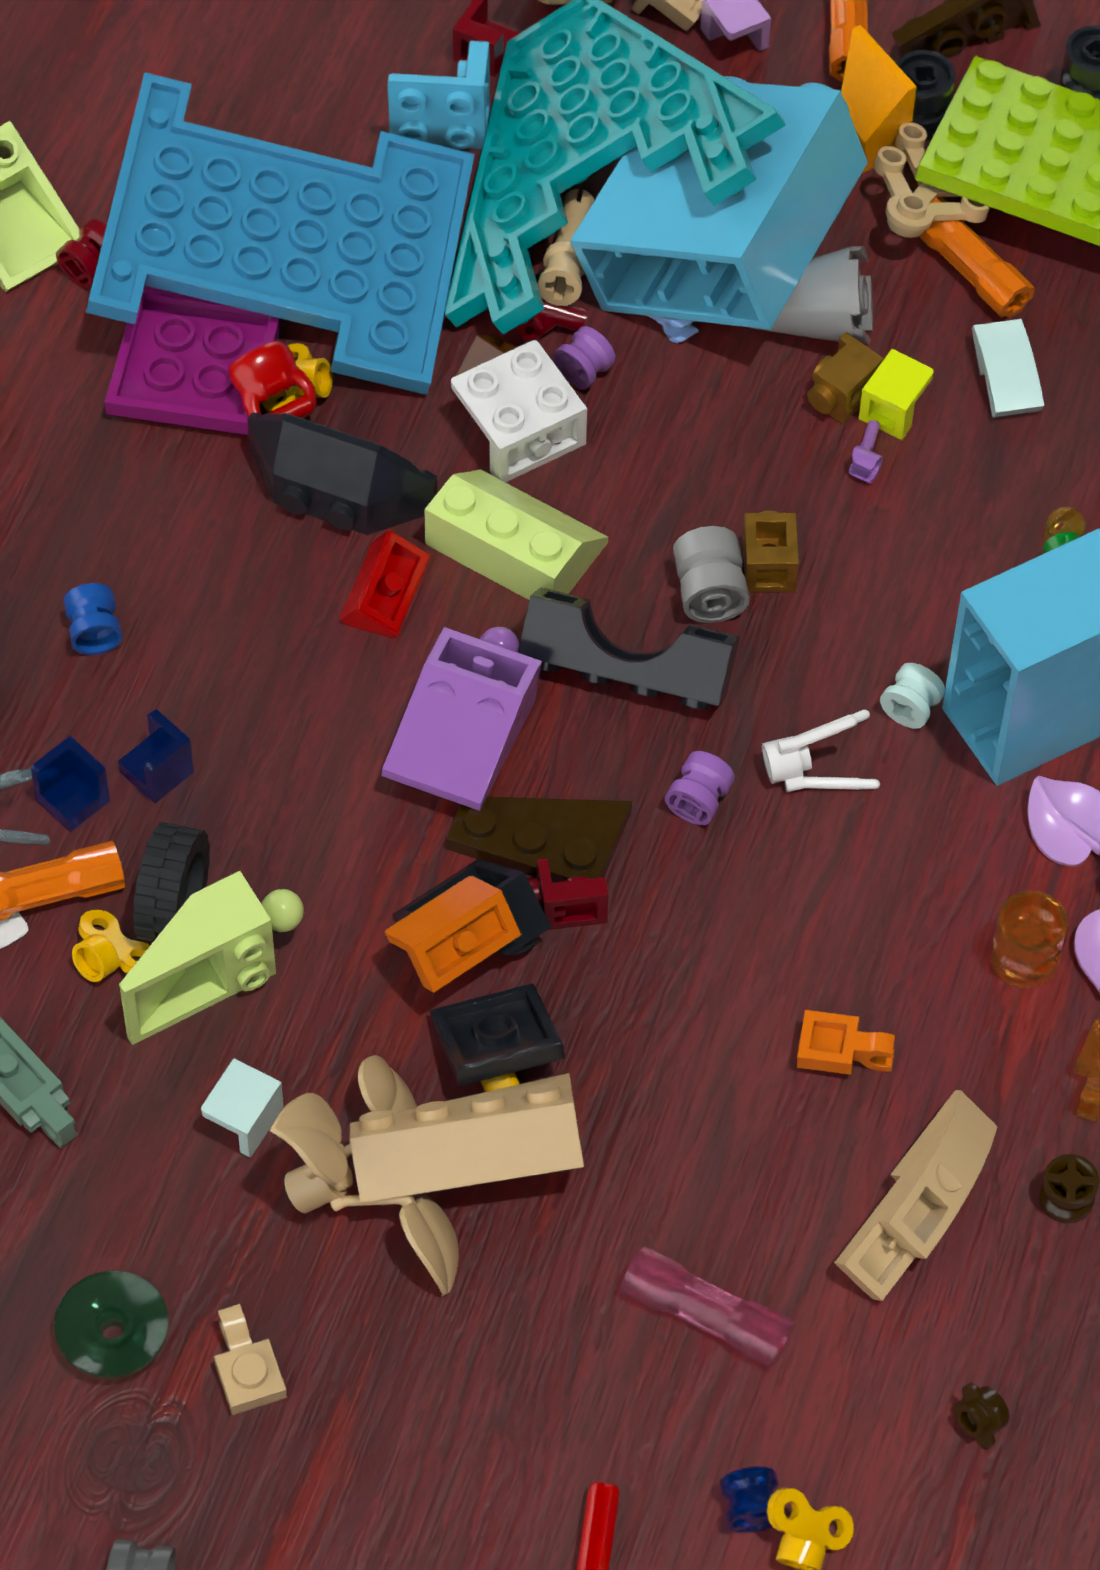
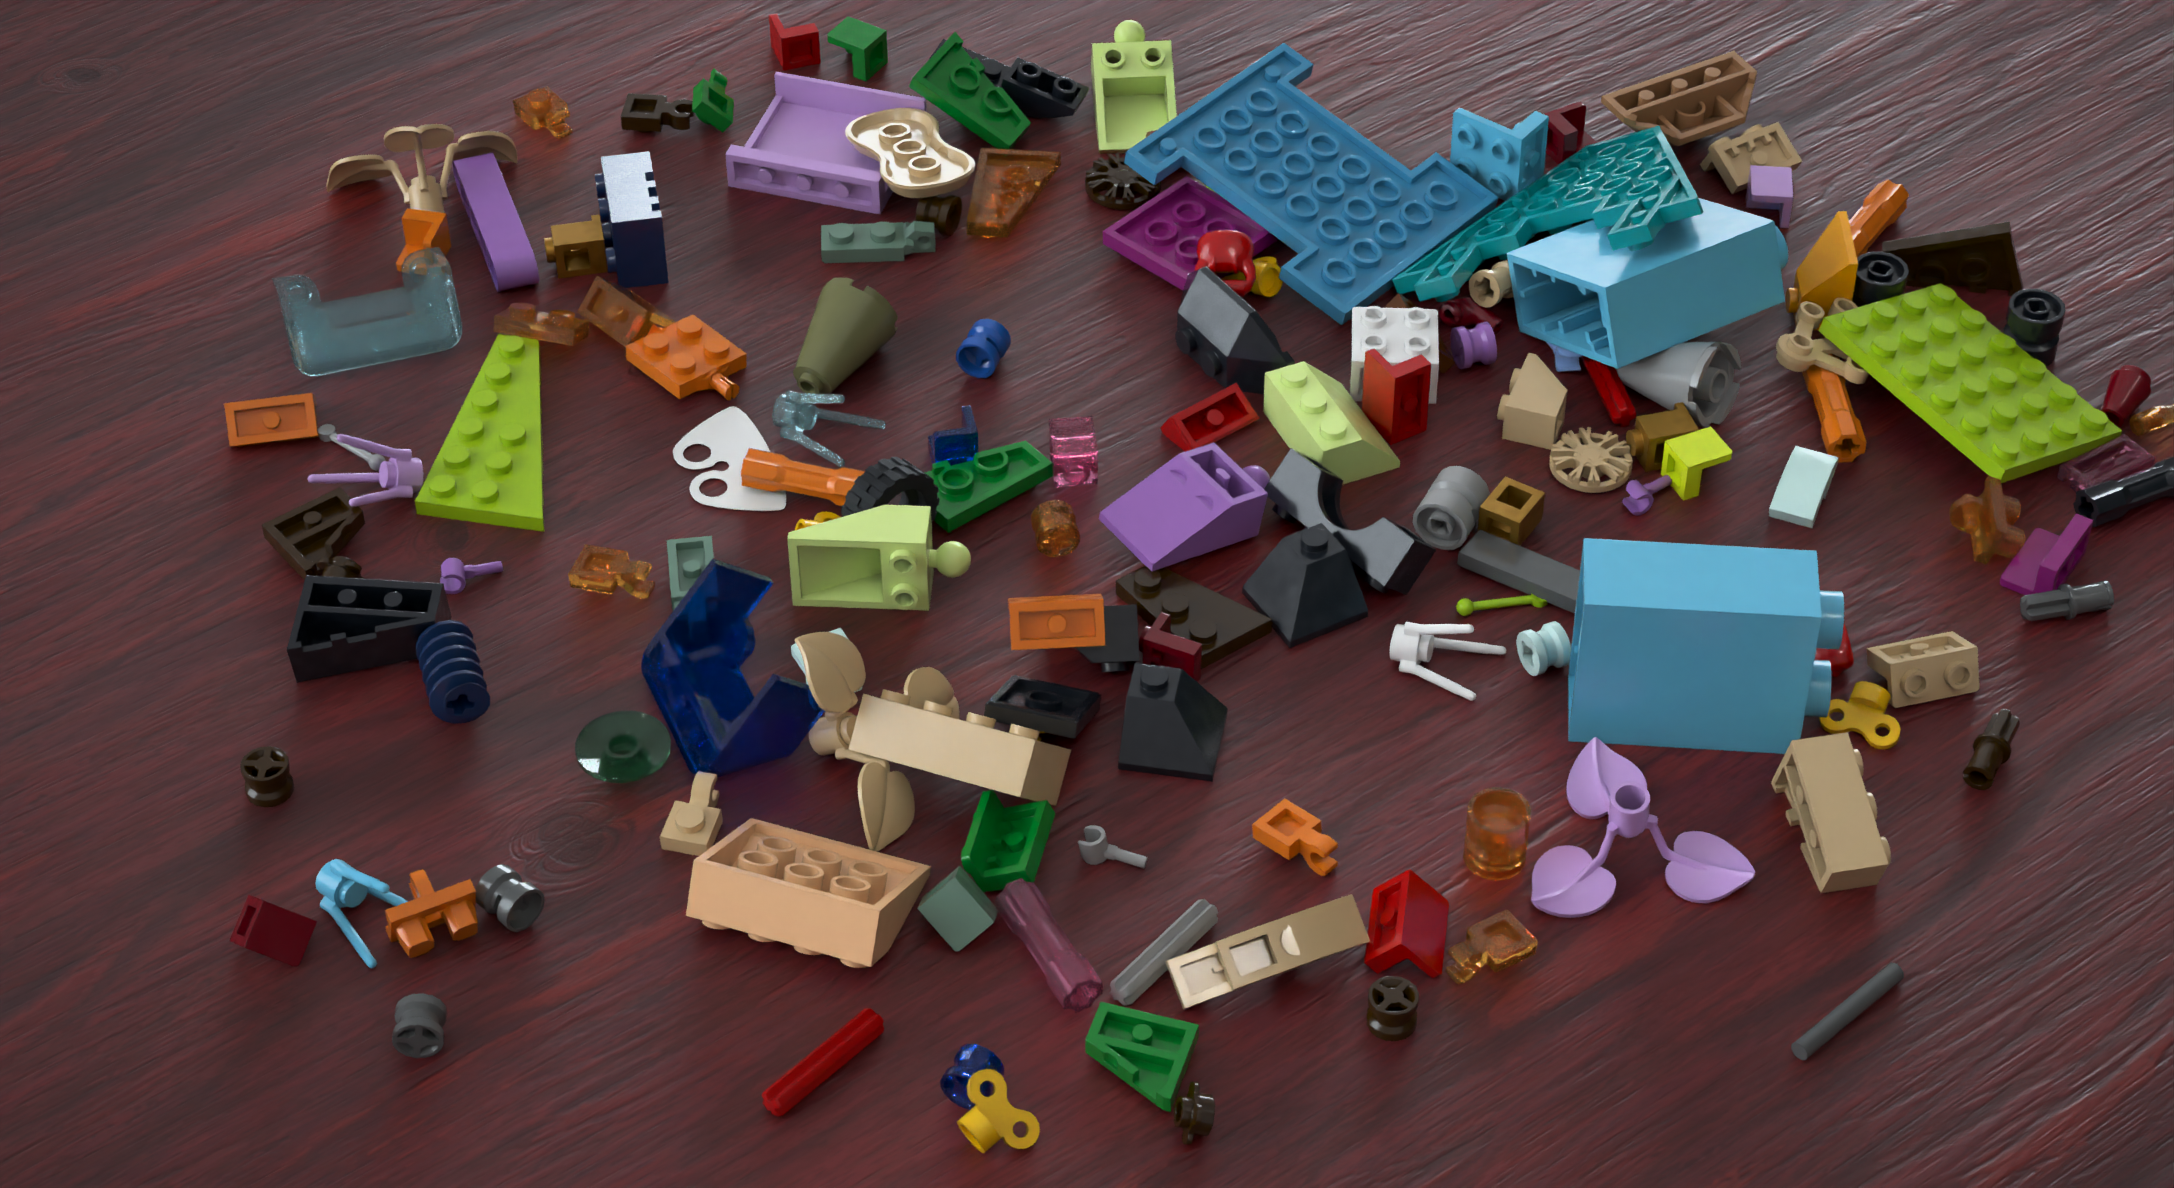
camera: 35 degrees right, 15 degrees down
clear blue panel [31,735,110,832] -> none
medium lavender wheel [665,751,735,825] -> none
none -> clear blue windscreen [641,558,825,778]
none -> light nougat slope [686,818,931,968]
none -> green wing [901,440,1053,533]
none -> sand green panel [917,866,998,951]
none -> green bracket [961,790,1055,892]
none -> clear orange wheel [1031,500,1080,557]
none -> clear pink brick [1049,416,1098,487]
none -> light grey hand [1078,825,1148,869]
none -> dark brown wheel [1085,153,1161,210]
none -> green wing [1085,1002,1199,1112]
none -> light grey axle [1110,899,1218,1006]
none -> black slope [1118,663,1228,782]
none -> black slope [1242,523,1368,648]
none -> red panel [1362,348,1431,445]
none -> red panel [1364,869,1449,978]
none -> lime hinge [1456,593,1548,616]
none -> dark grey tile [1457,530,1580,613]
none -> tan slope [1497,353,1567,450]
none -> tan wheel [1549,427,1633,493]
none -> red axle [1581,356,1636,427]

